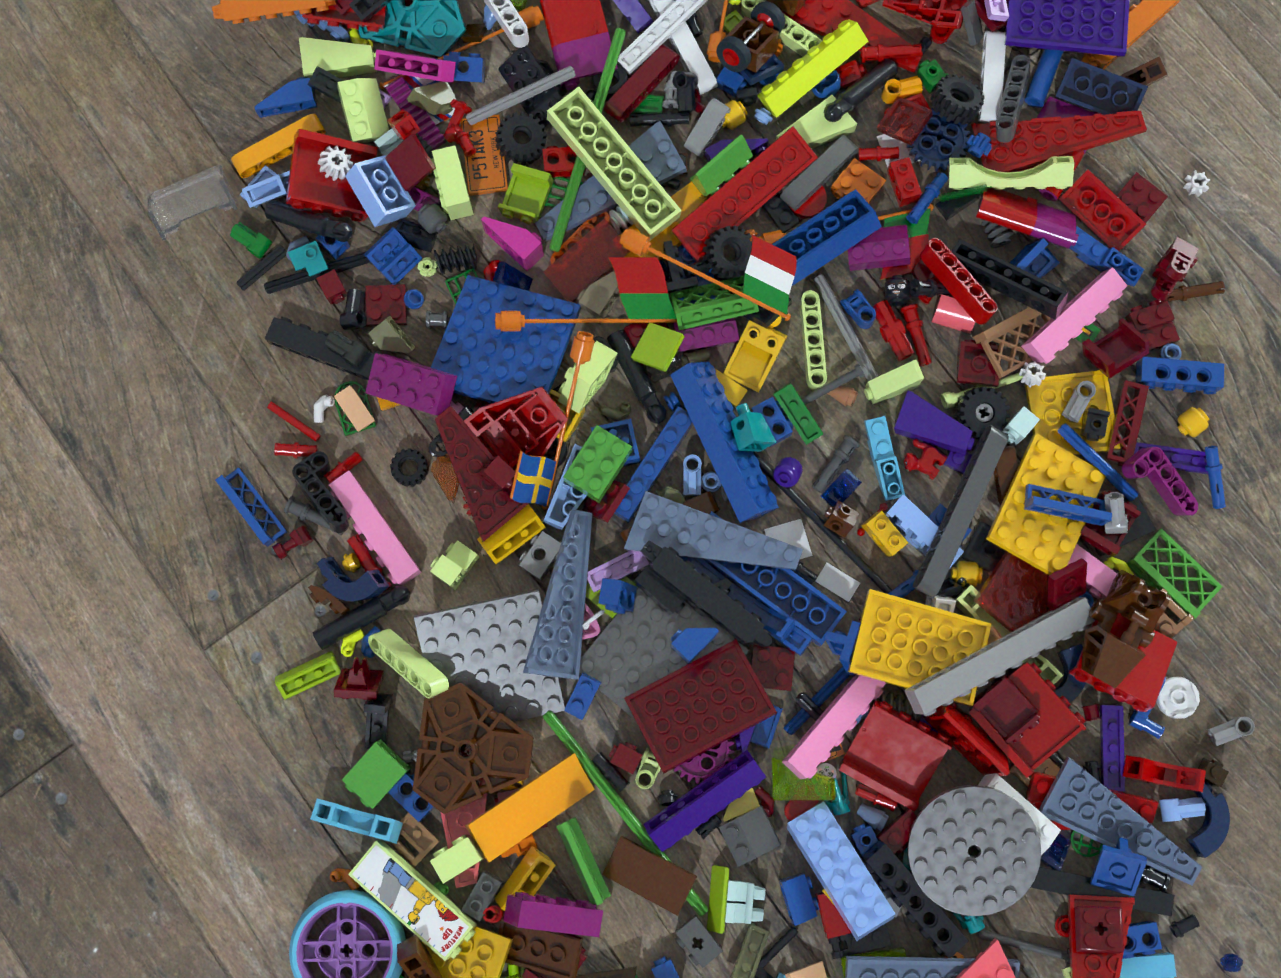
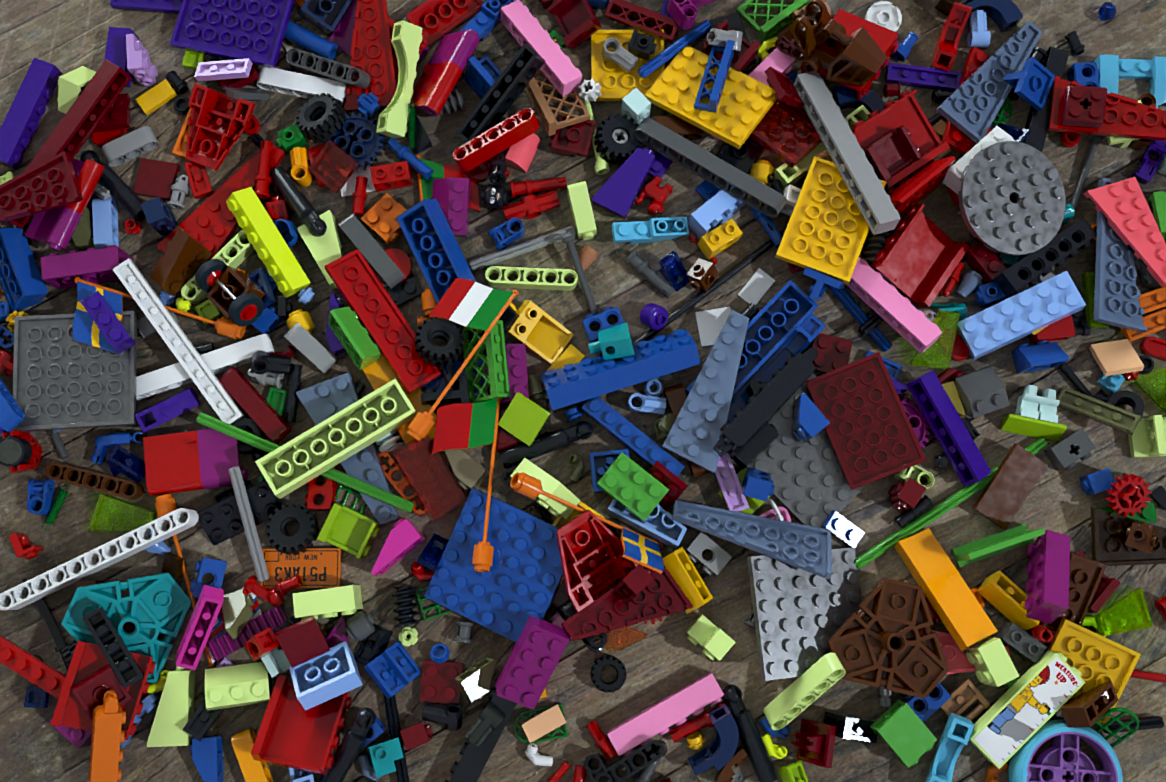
camera: 85 degrees left, 0 degrees up
white gear [318,146,353,181] -> none
green plate [773,382,824,445] -> none

